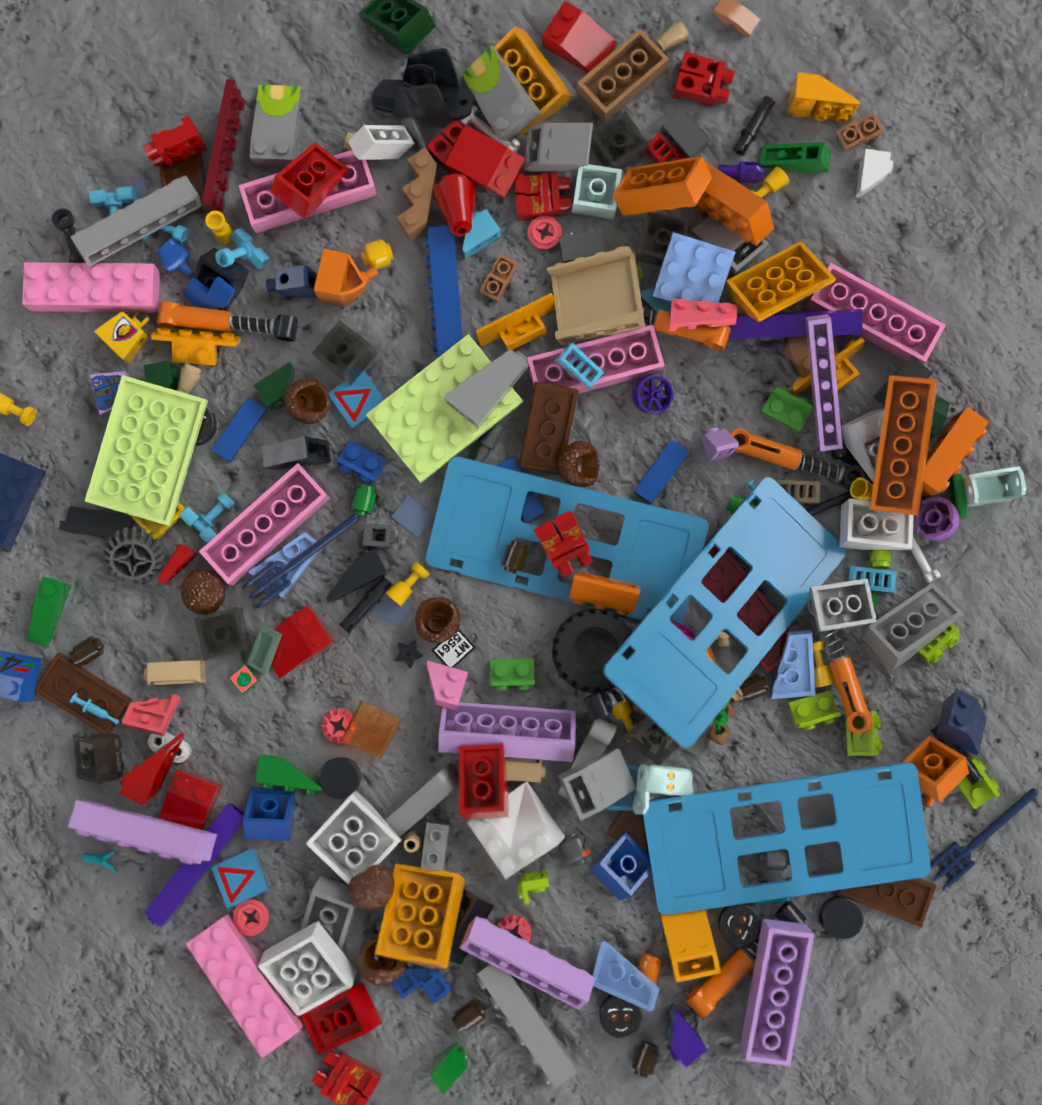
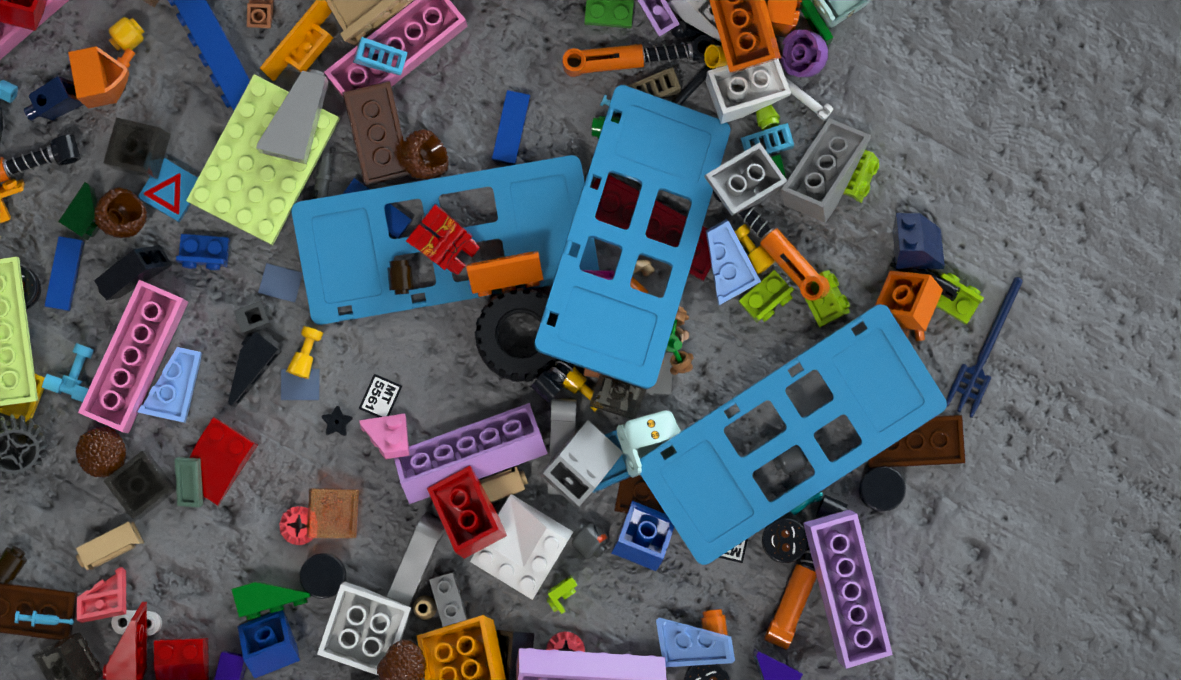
camera: 25 degrees left, 0 degrees up
red slope [157,544,198,585] -> none
tile [228,664,260,695] -> none
dark blue piece [242,514,359,608] -> none
black pin [339,576,393,634] -> none
green brick [351,484,376,518] -> none
reddish brown hair [415,597,461,643] -> none
bright green bracket [490,658,535,691] -> none
dark purple wheel [632,375,674,414] -> none
light orange slope [660,909,721,983] -> none
lavender slope [701,427,739,463] -> none
dark brown brick [739,674,769,702] -> none

